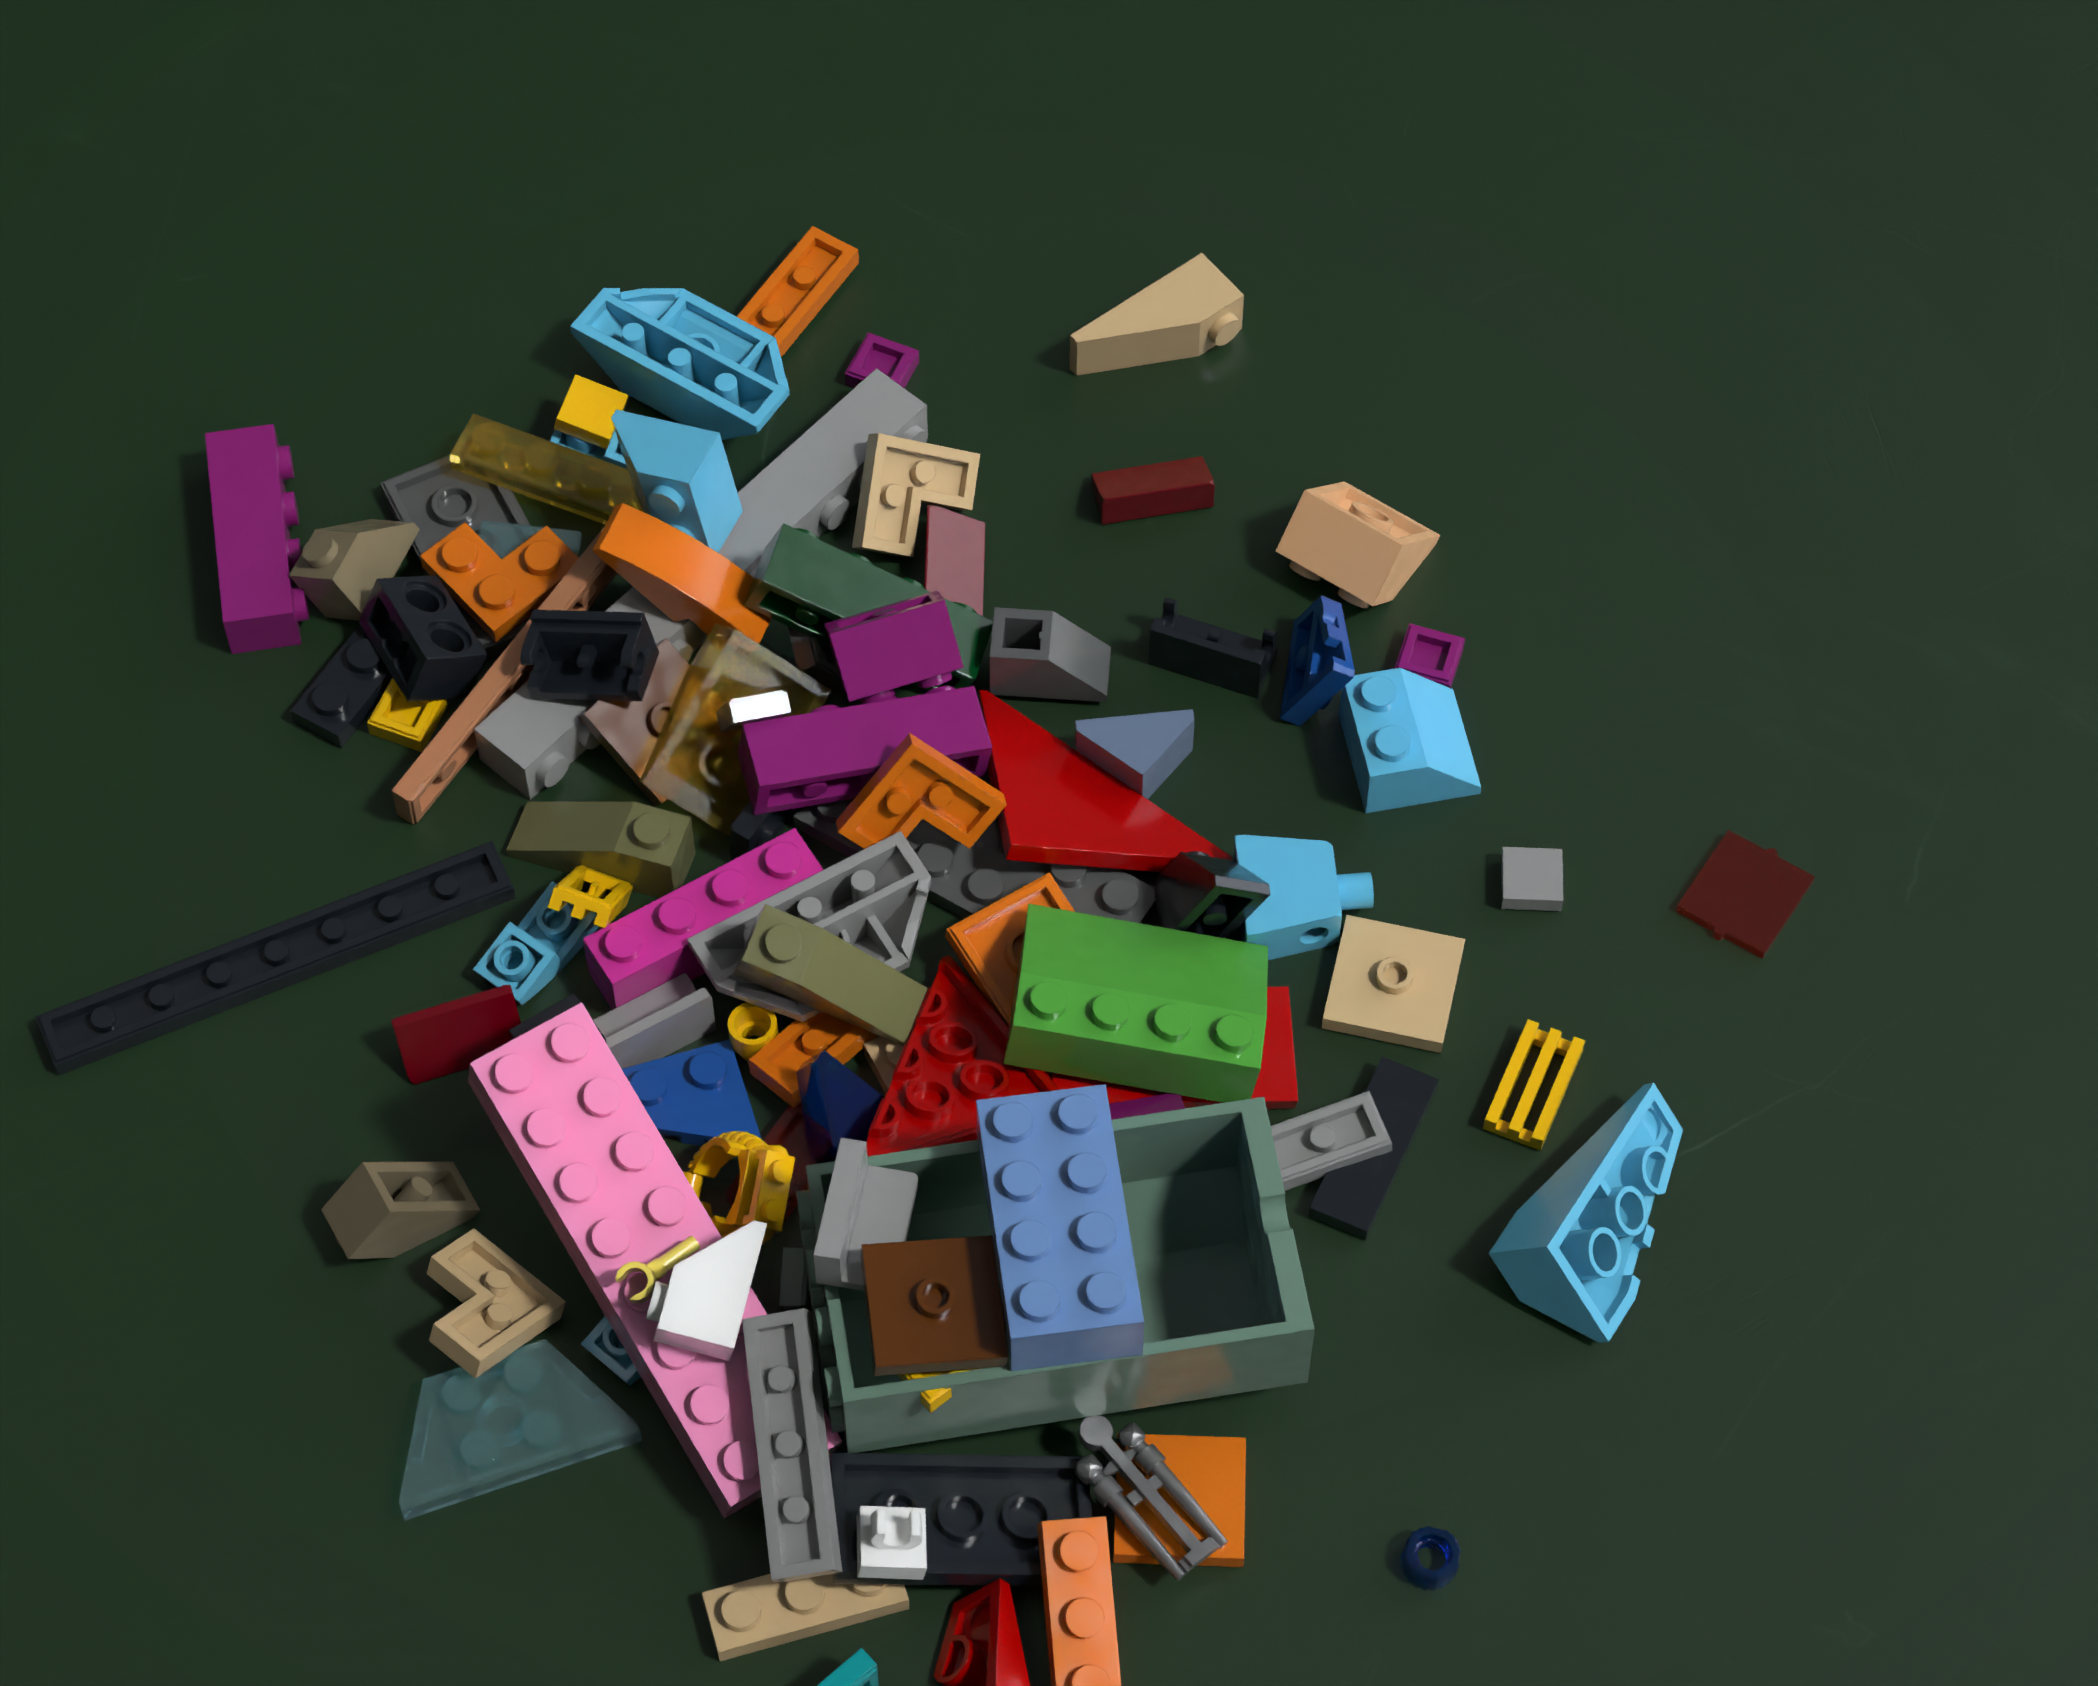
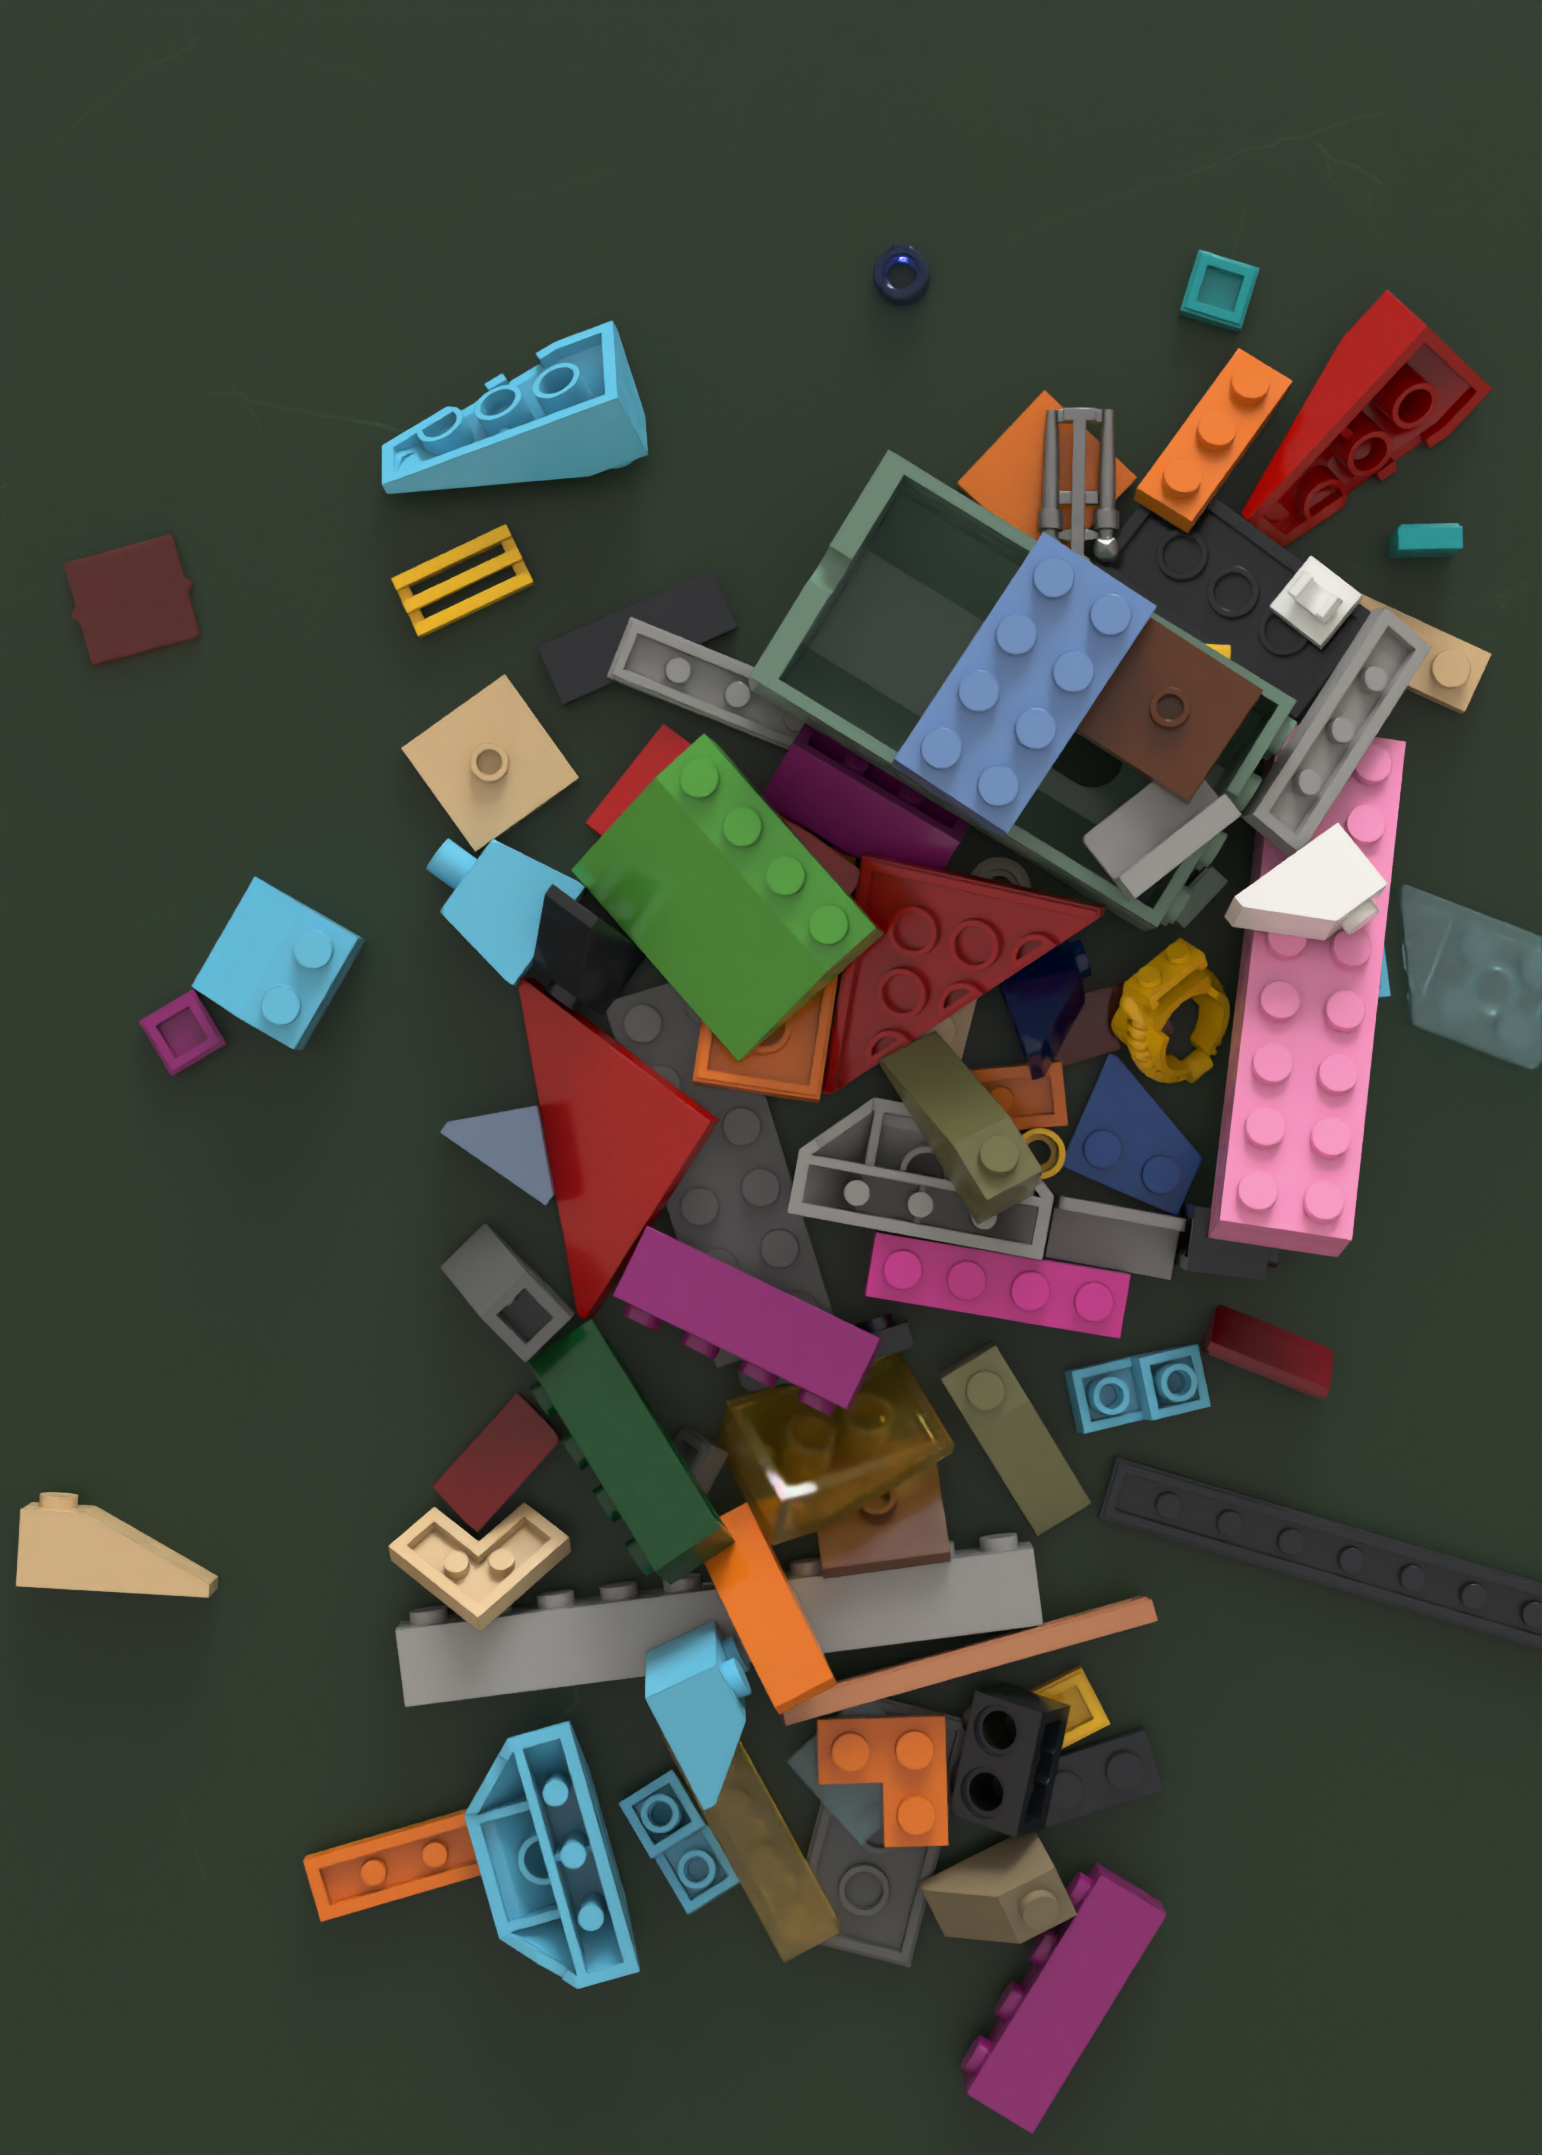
camera: 140 degrees left, 30 degrees up
dark tan slope [321,1162,480,1259] -> none
tan plate [427,1228,566,1379] -> none
black hinge [520,610,659,702] -> none
yellow tile [548,865,633,929] -> none
yellow tile [554,374,629,450] -> none
light yellow hand [615,1236,700,1303] -> none
tile [716,690,791,733] -> none
magenta brick [824,590,964,704] -> none
orange plate [836,733,1007,849] -> none
magenta tile [845,332,919,389] -> none
dark red slope [1091,456,1215,524] -> none
black hinge [1148,597,1278,699] -> none
light nougat slope [1276,482,1440,608] -> none
blue wing [1280,596,1355,726] -> none
light grey tile [1501,847,1563,911] -> none

